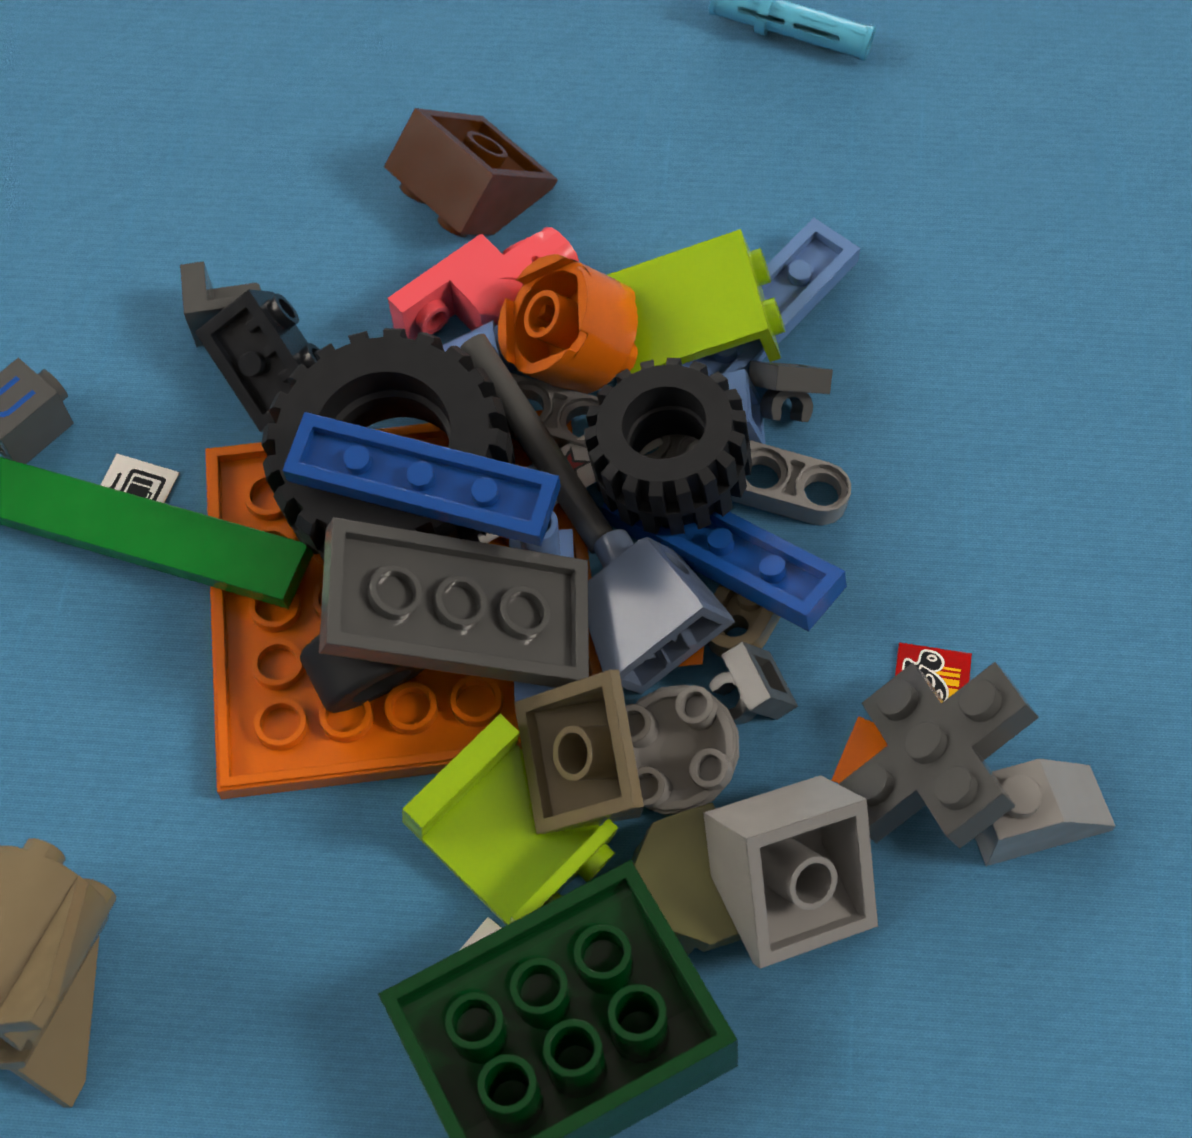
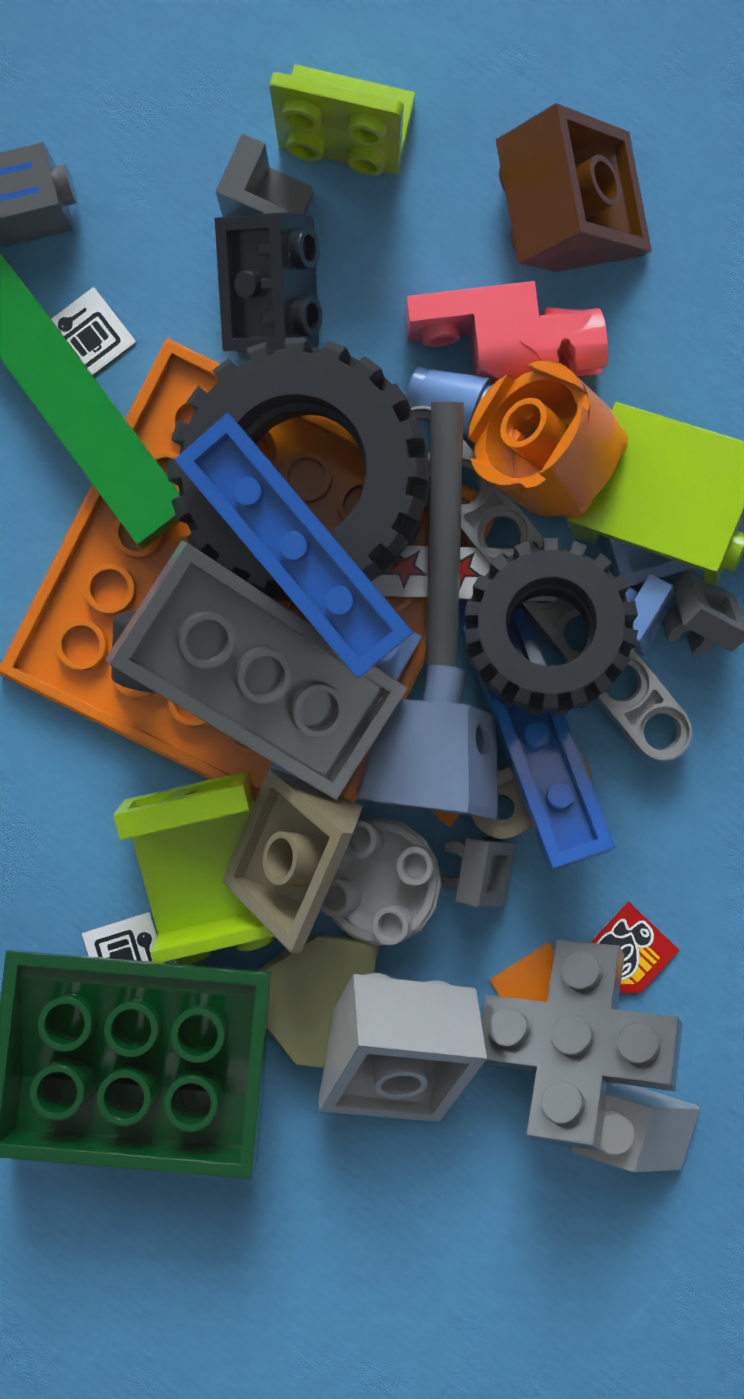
camera: 30 degrees right, 25 degrees up
none -> lime bracket [269,64,415,176]

